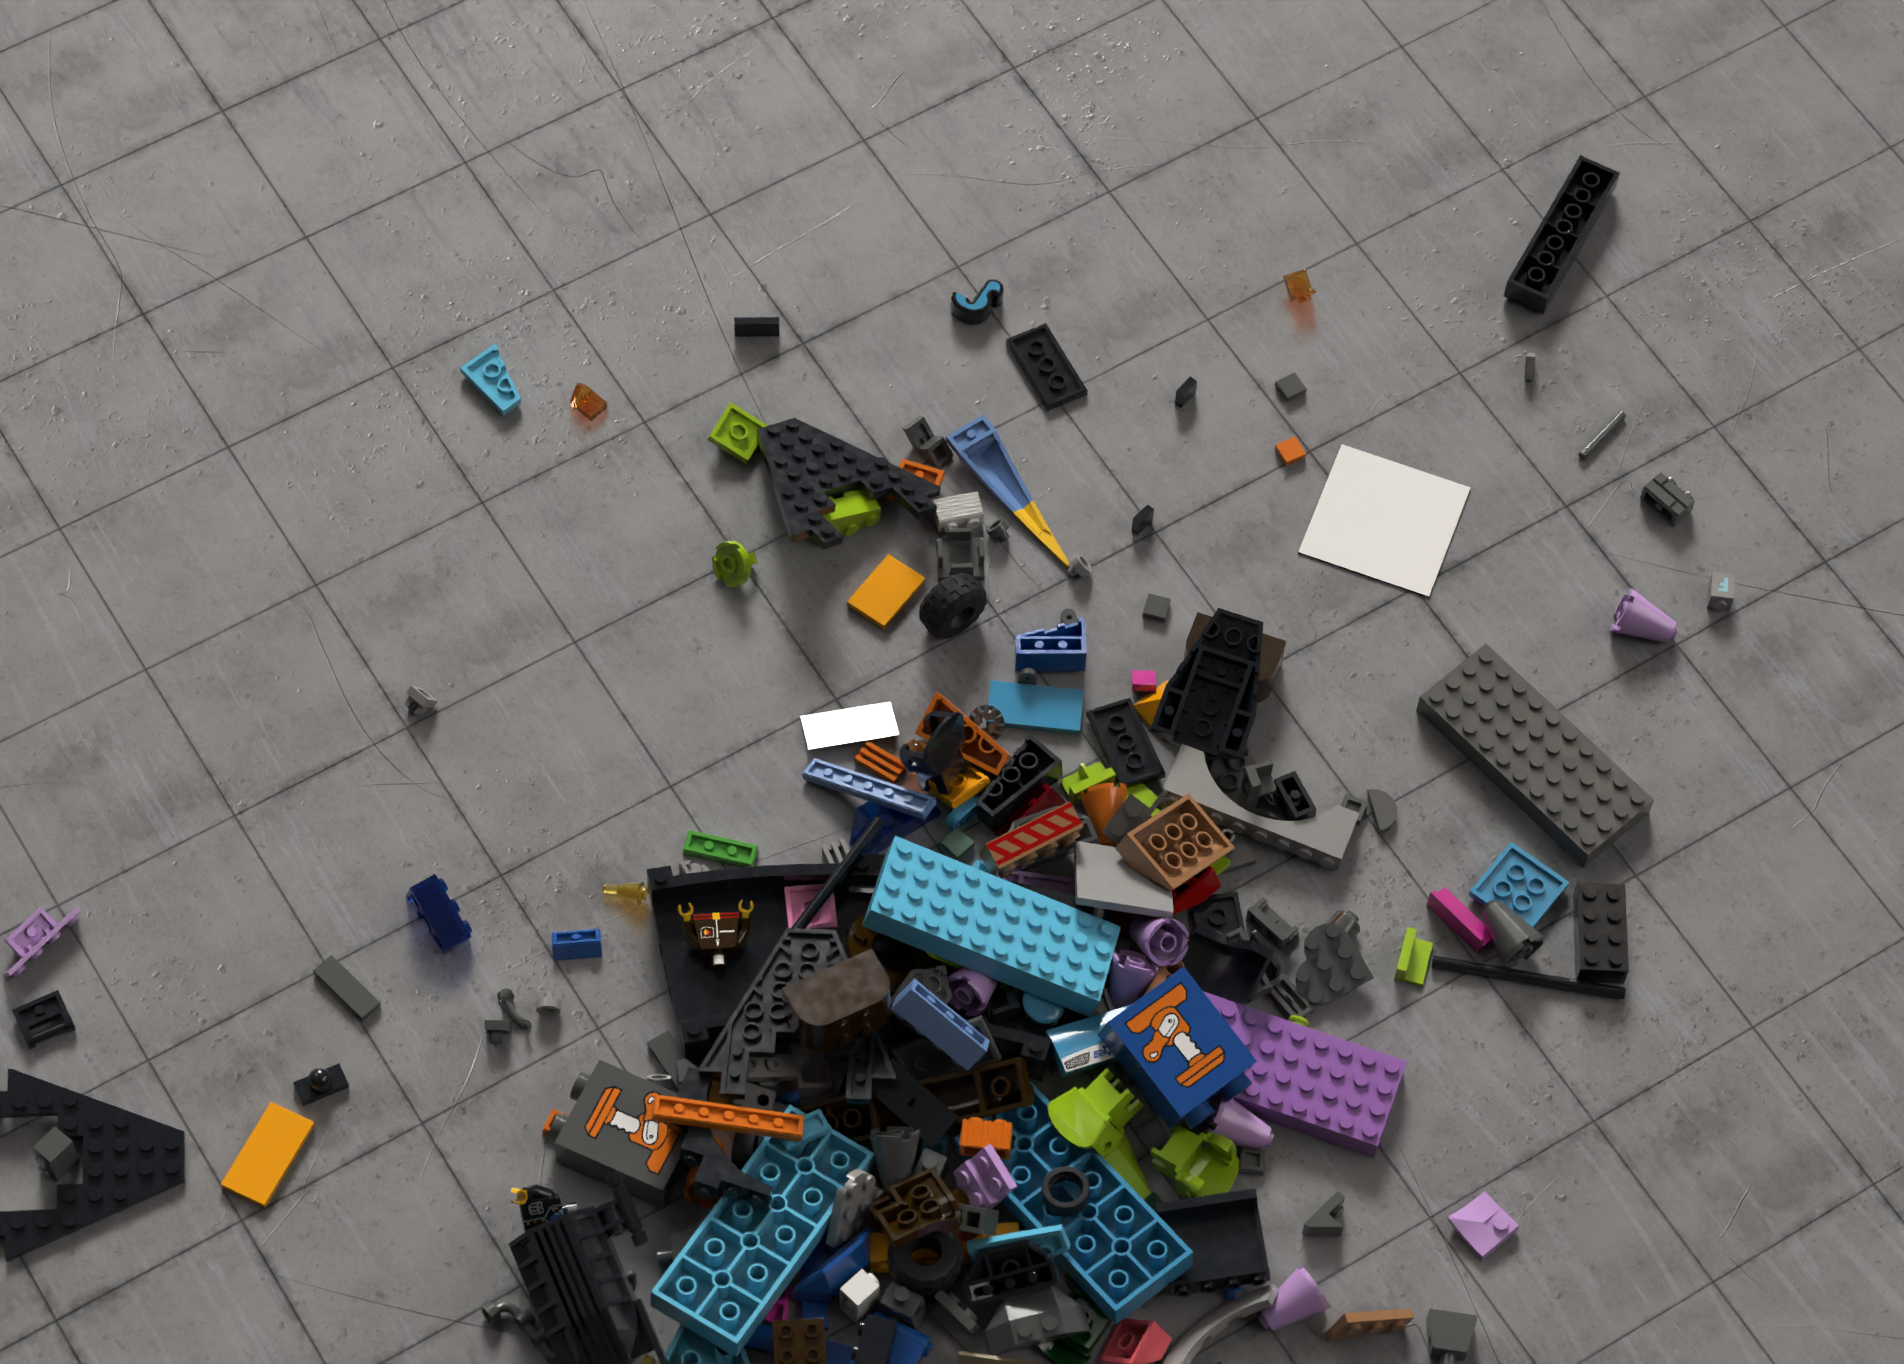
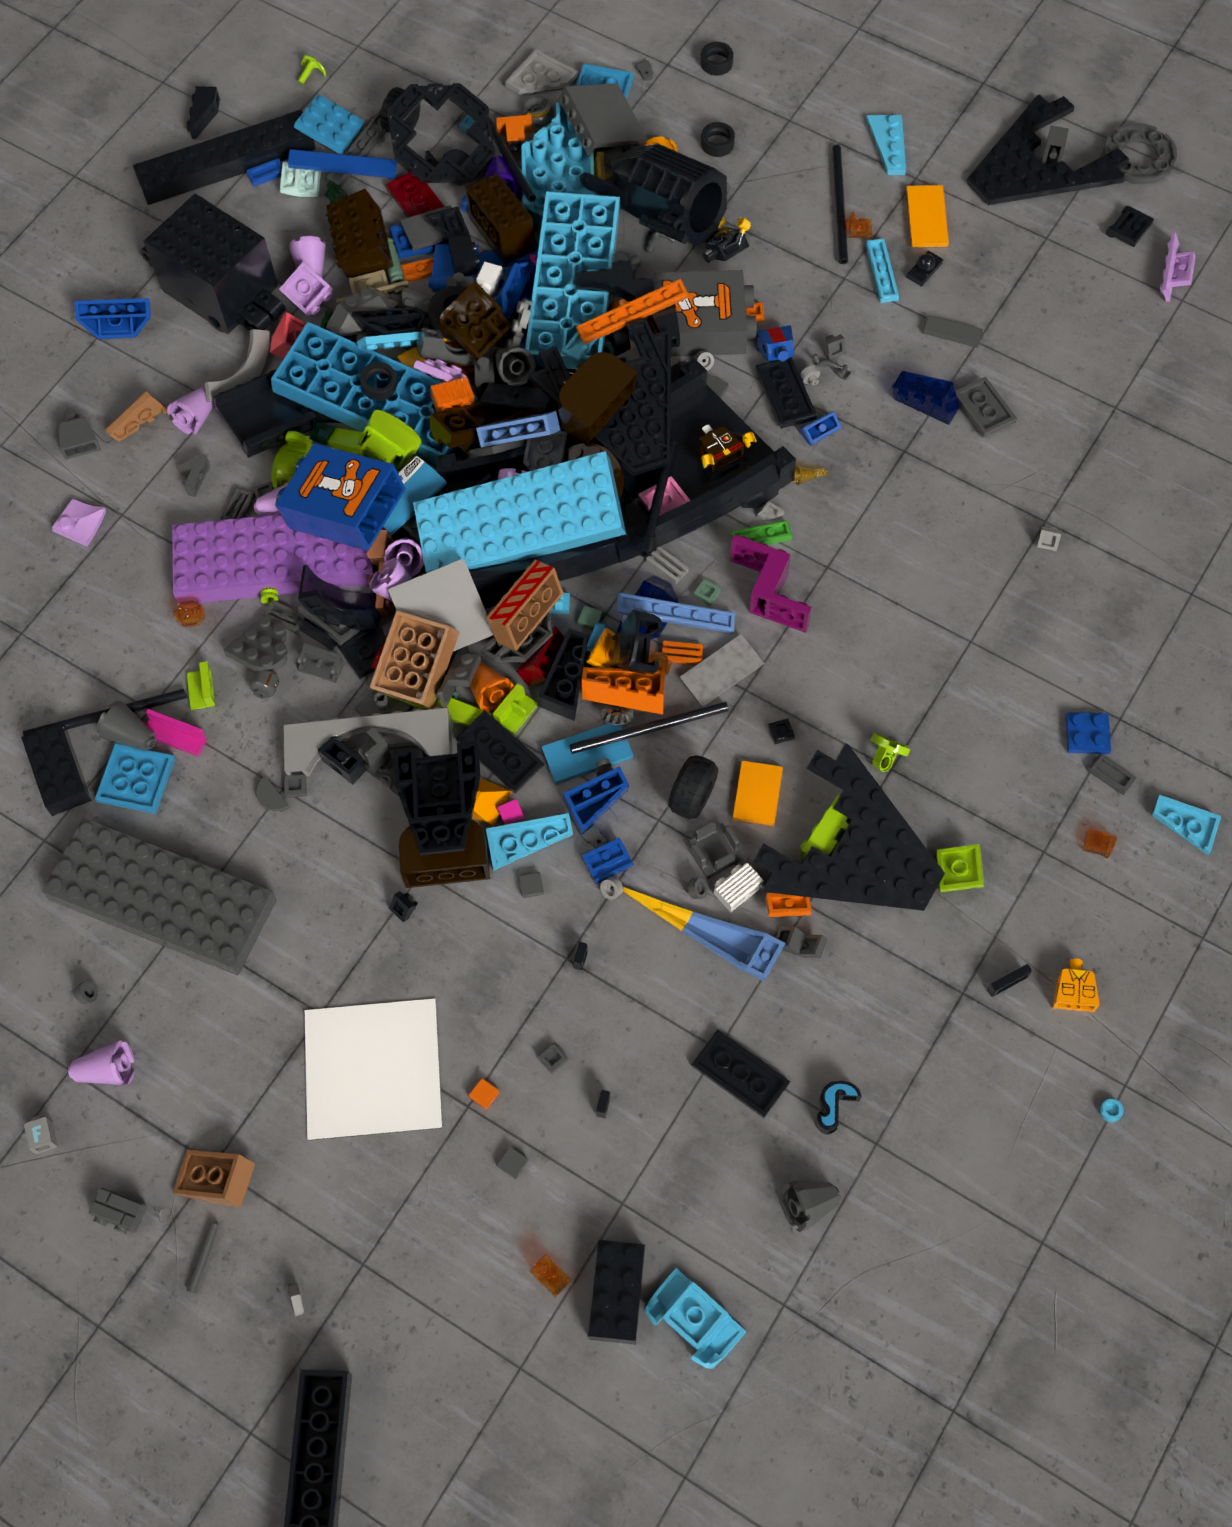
camera: 160 degrees right, 5 degrees up
none -> dark grey tile [74,981,98,1004]
none -> medium nougat slope [173,1150,255,1208]
none -> clear orange head [174,600,205,627]
none -> dark grey tile [220,487,256,520]
none -> black tile [388,891,418,922]
none -> medium azure wing [486,813,573,871]
none -> dark grey tile [537,1042,569,1074]
none -> black piece [569,702,729,754]
none -> blue plate [582,837,634,884]
none -> black brick [588,1240,645,1345]
none -> medium azure piece [644,1268,746,1369]
none -> sand green tile [693,579,721,606]
none -> magenta bracket [730,534,811,633]
none -> black plate [755,357,817,429]
none -> blue torso [756,325,794,361]
none -> black tile [768,718,795,744]
none -> dark grey cone [781,1181,841,1233]
none -> black piece [832,145,848,264]
none -> clear orange bracket [846,212,872,238]
none -> medium azure wing [866,115,906,175]
none -> medium azure tile [866,238,899,303]
none -> dark grey plate [952,376,1017,438]
none -> light orange torso [1052,959,1099,1012]
none -> blue plate [1065,712,1111,754]
none -> dark grey tile [1088,754,1136,796]
none -> medium azure tile [1099,1098,1124,1122]

